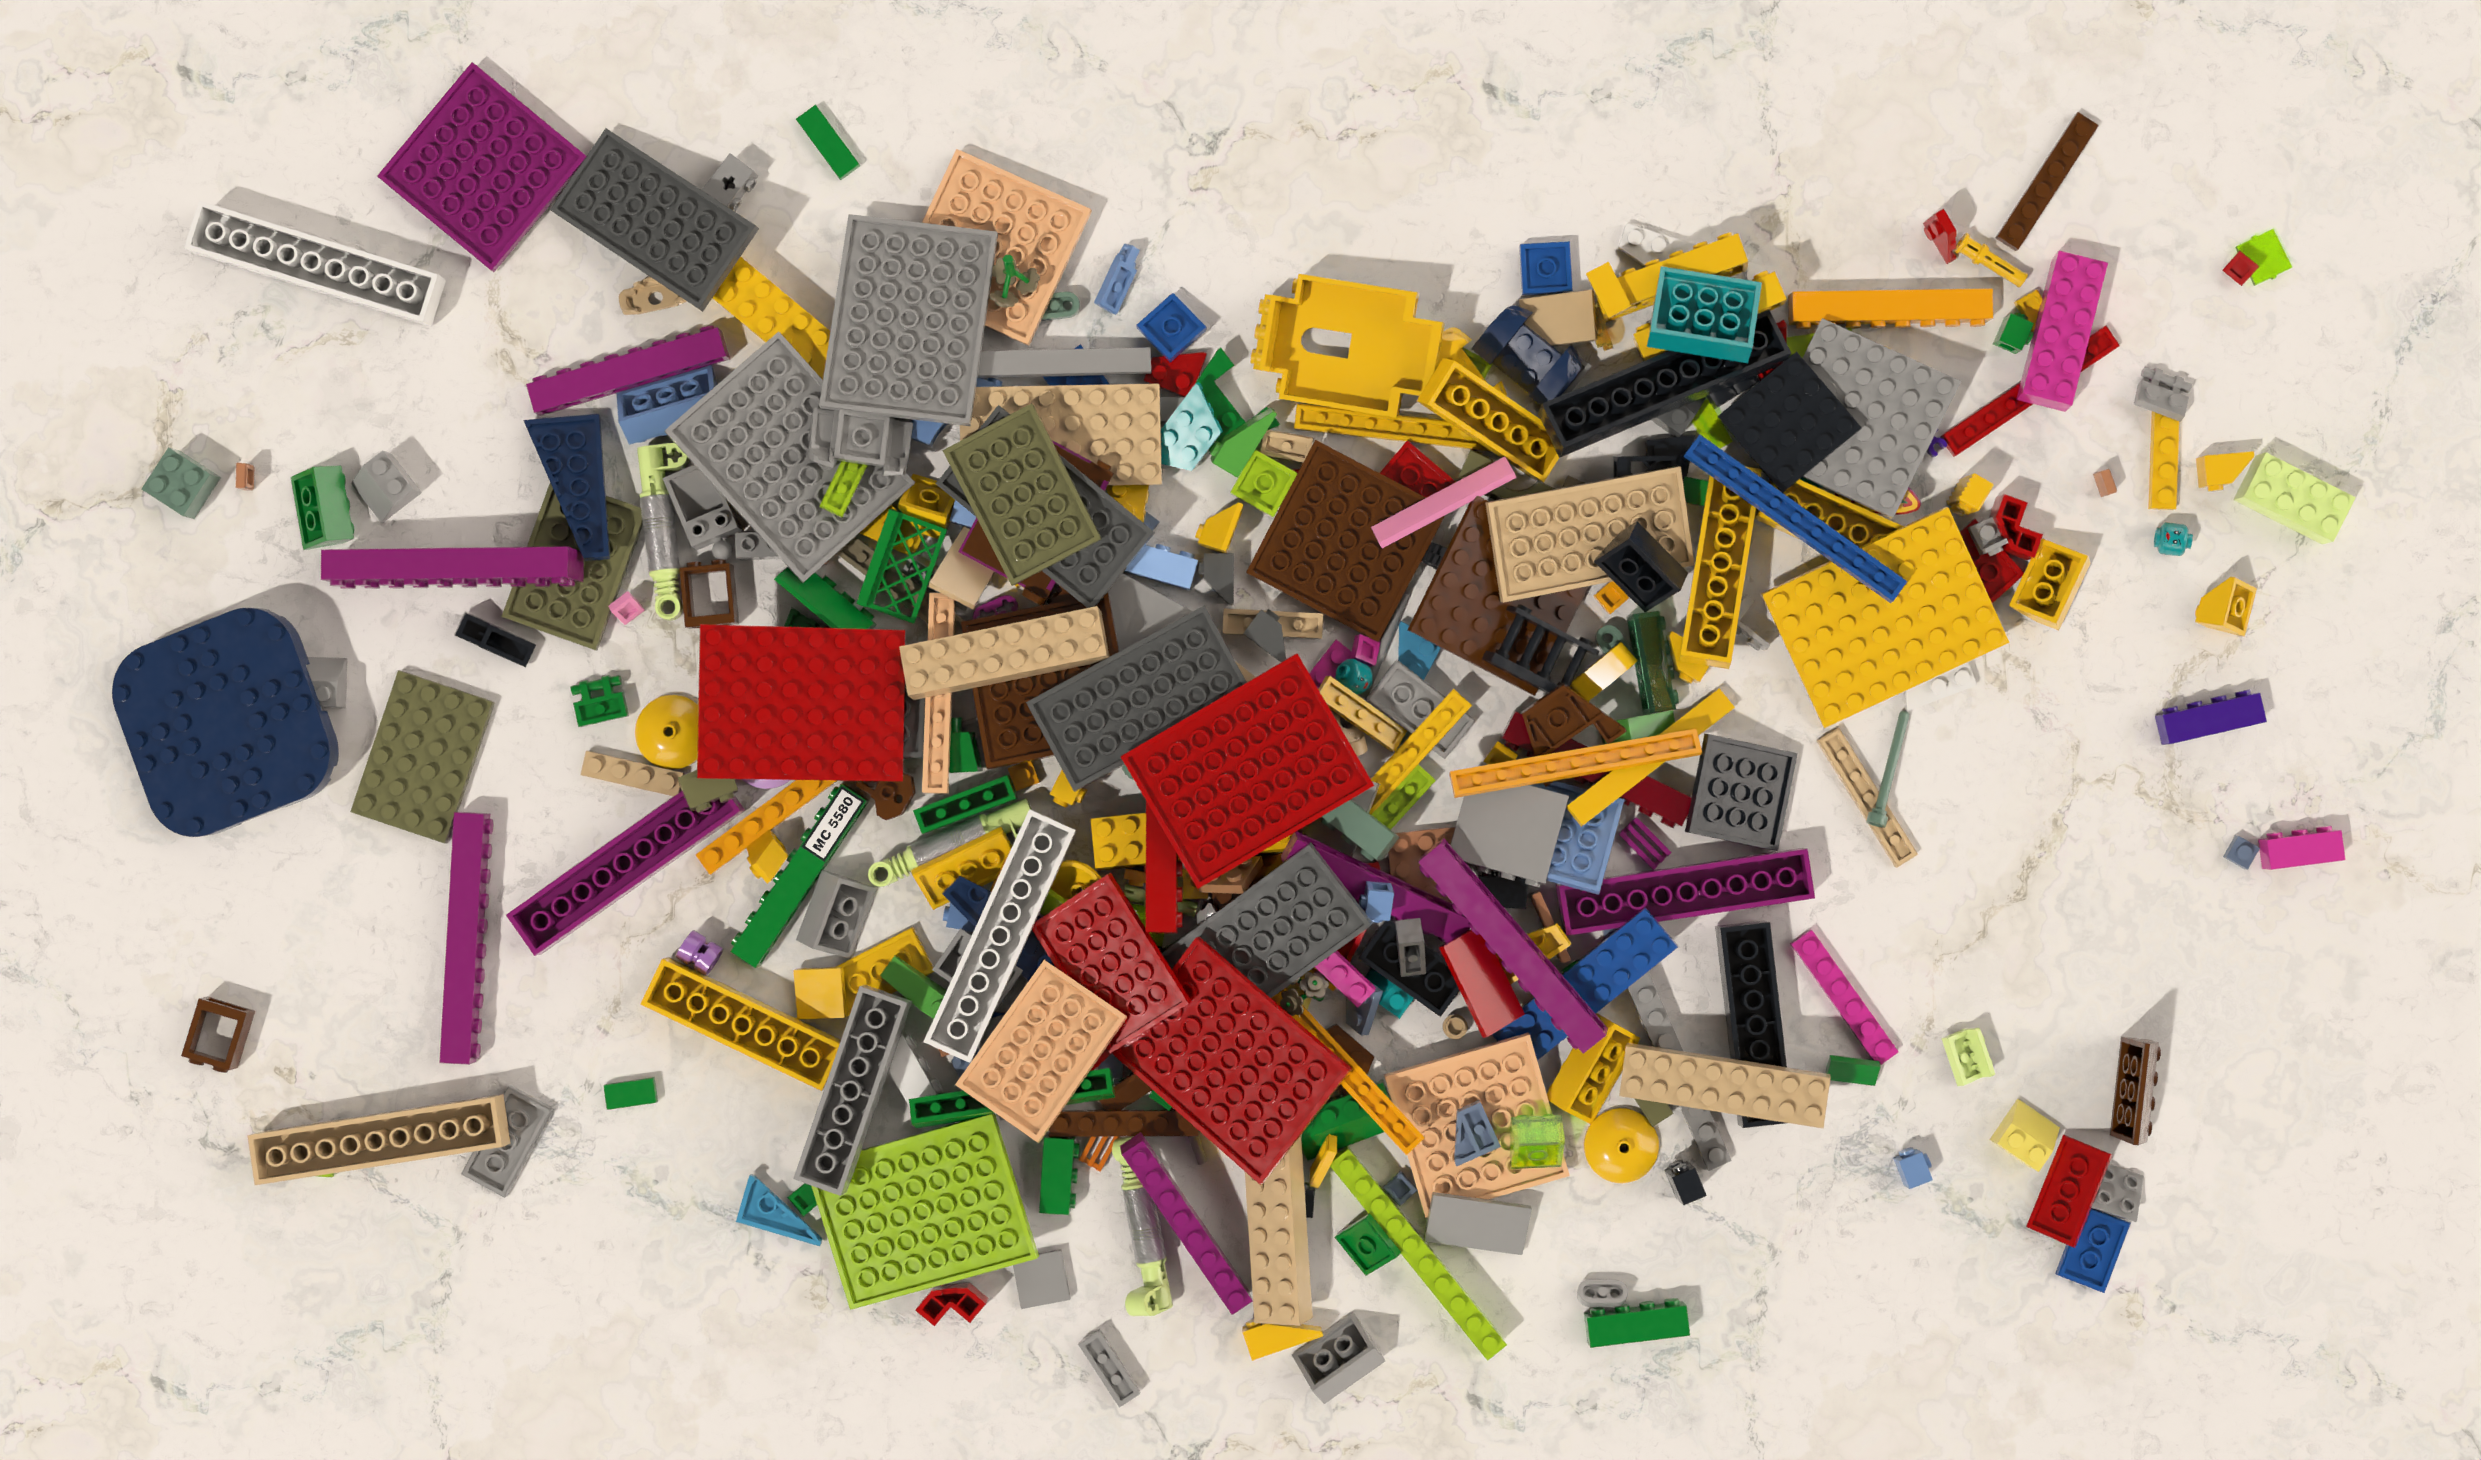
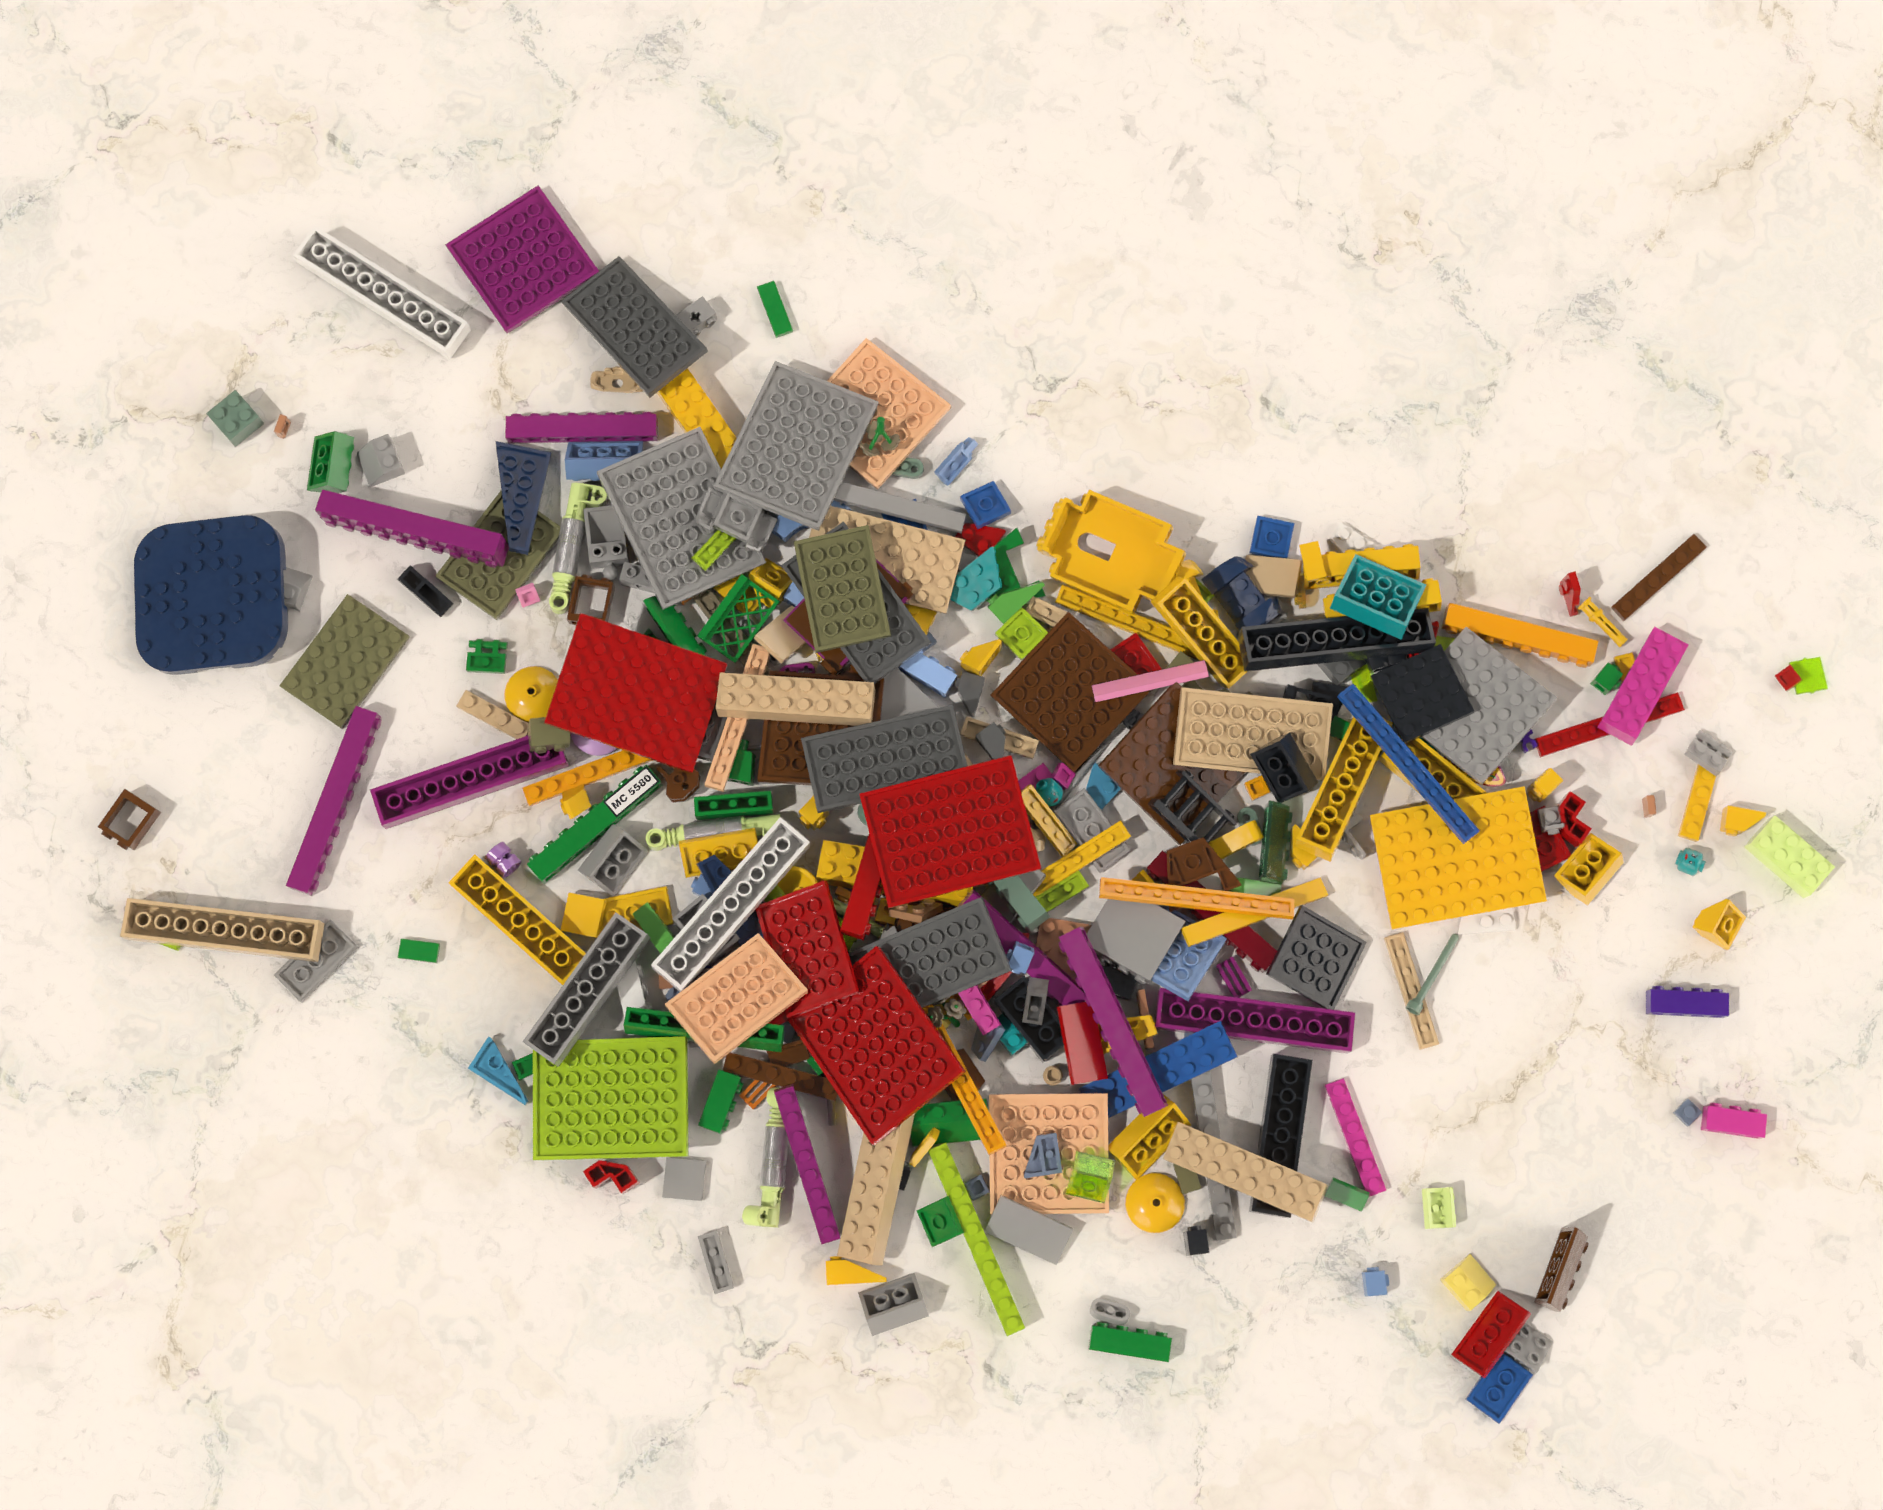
camera: 15 degrees right, 10 degrees down
light orange plate [1007,761,1040,791] -> none

